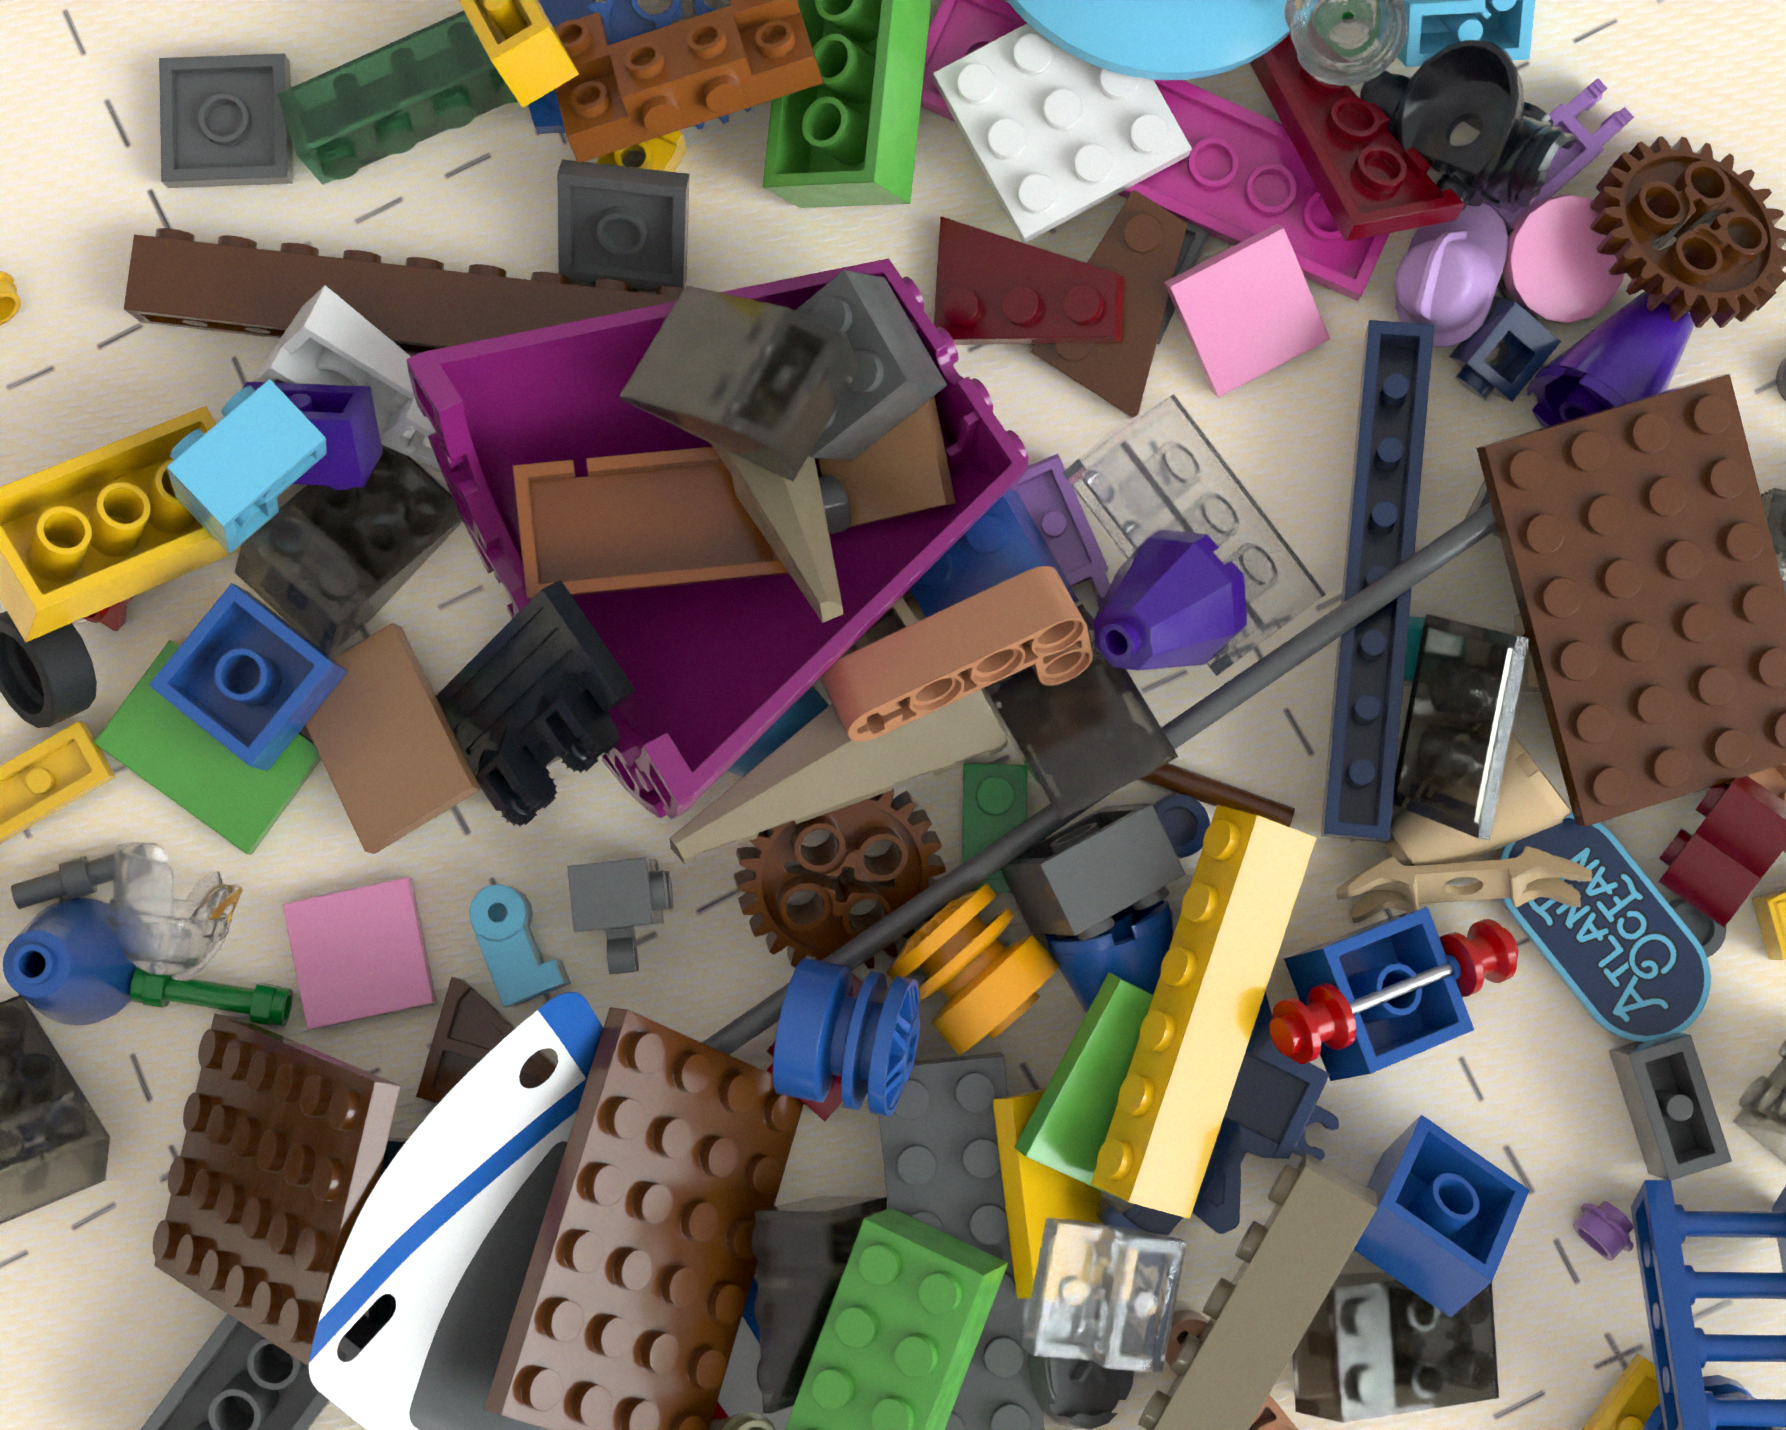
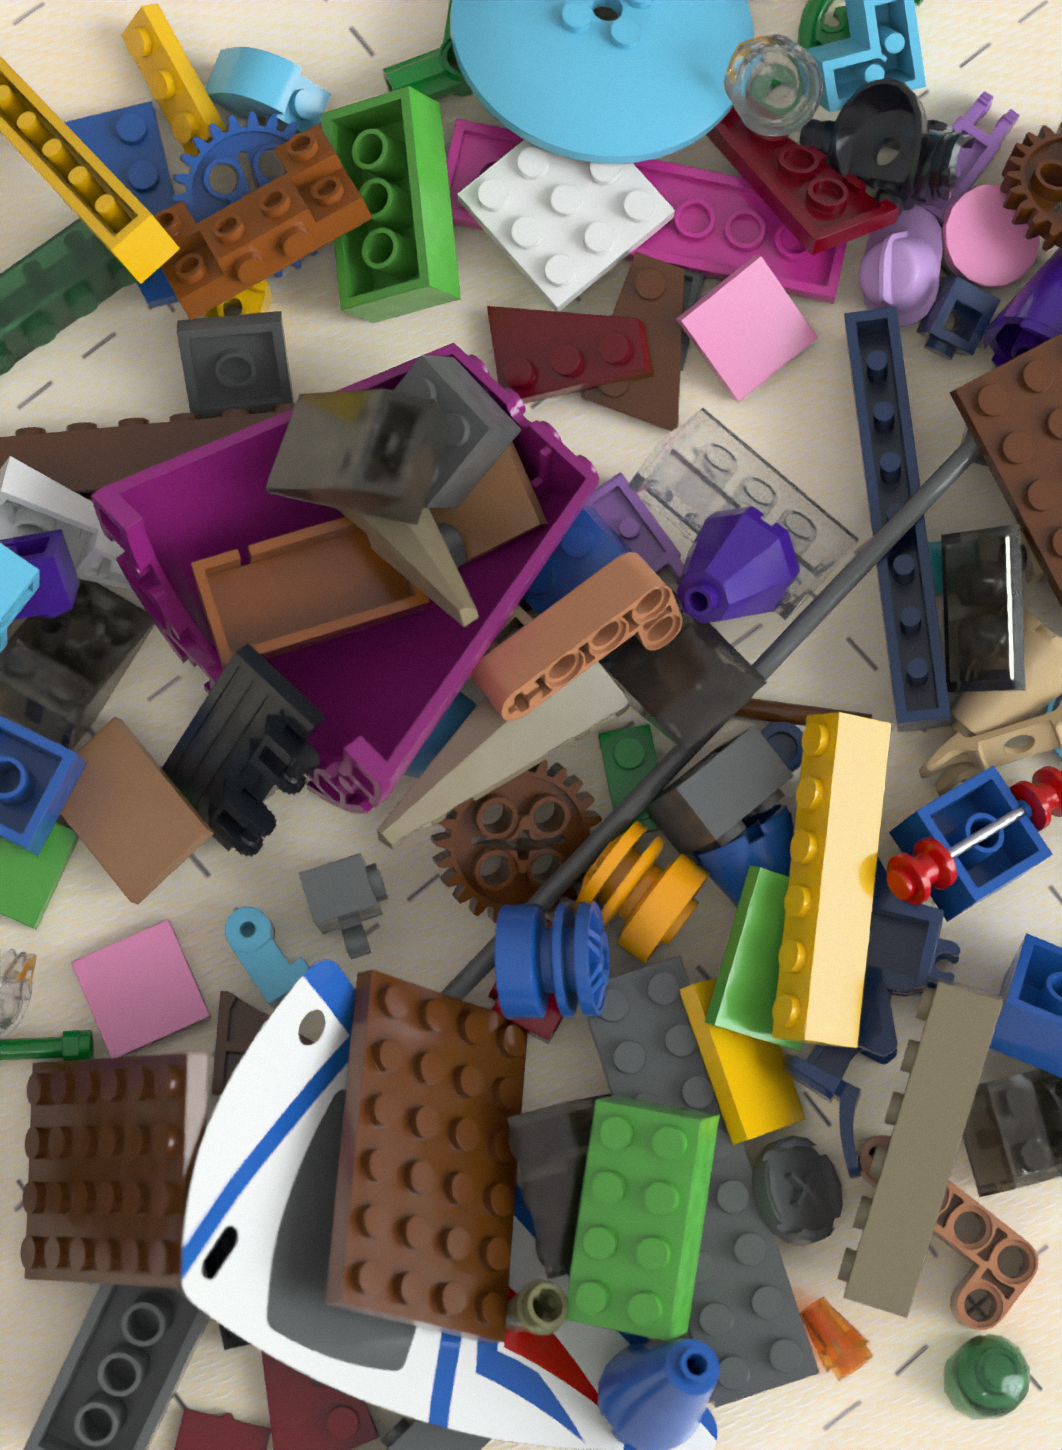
camera: 10 degrees left, 5 degrees down
clear slope [1022,1217,1187,1373] -> none

